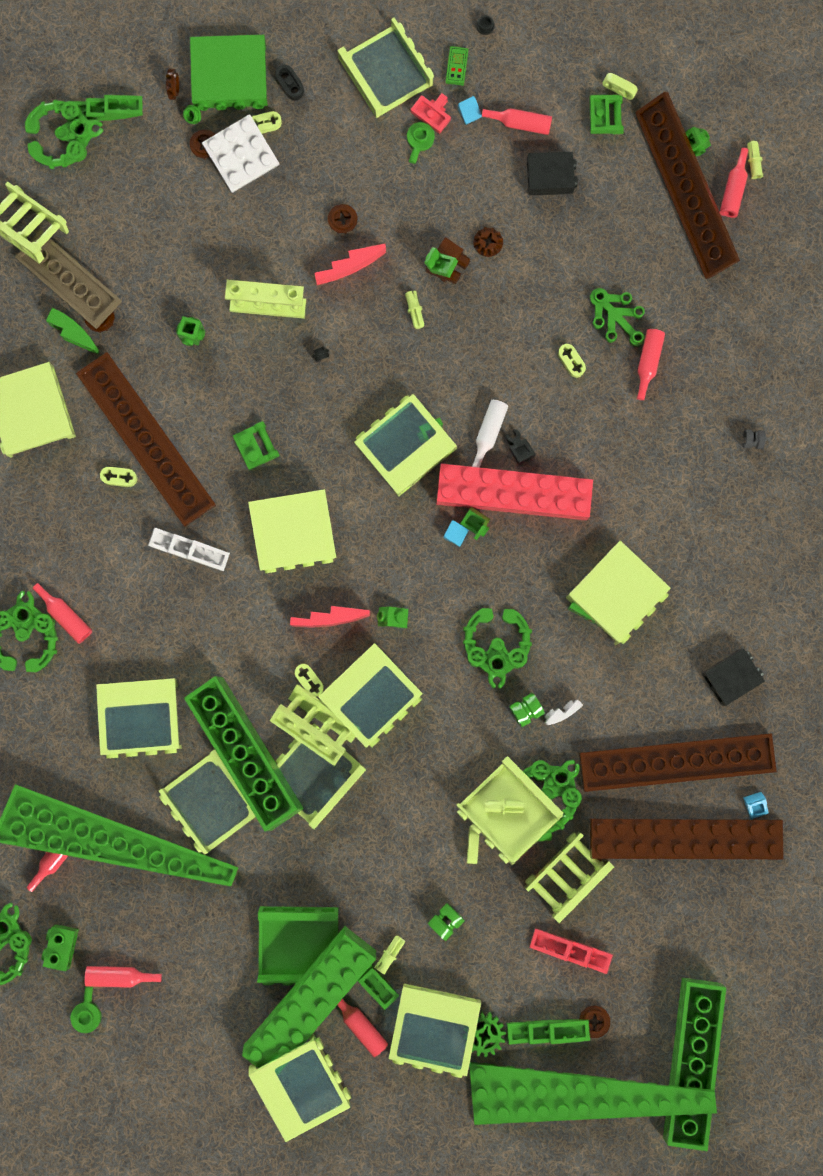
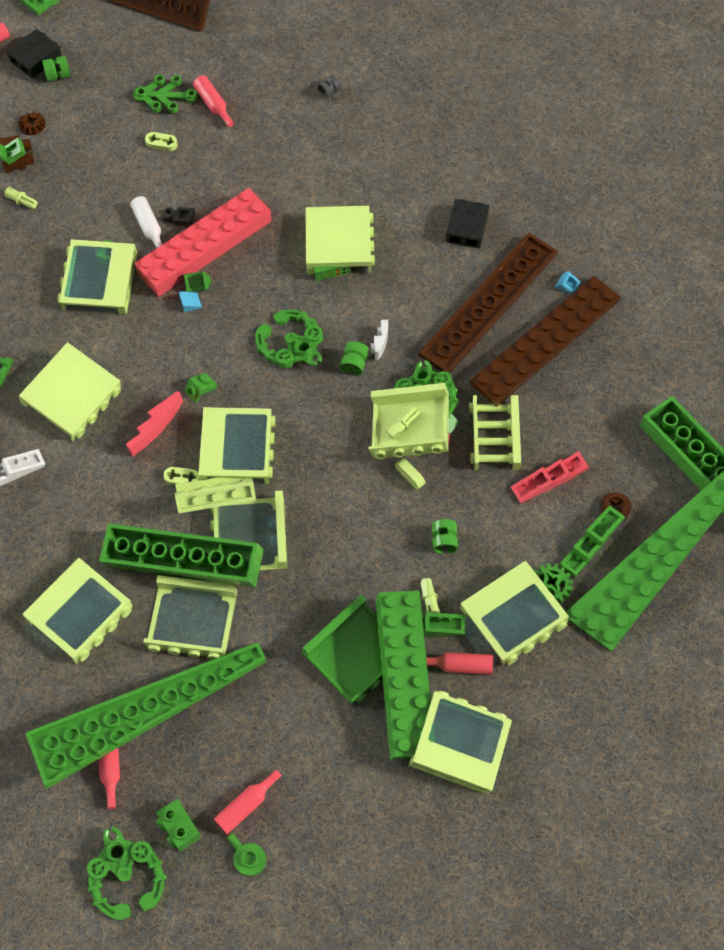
camera: 35 degrees left, 20 degrees down
none -> bright green wheel [42,55,71,82]

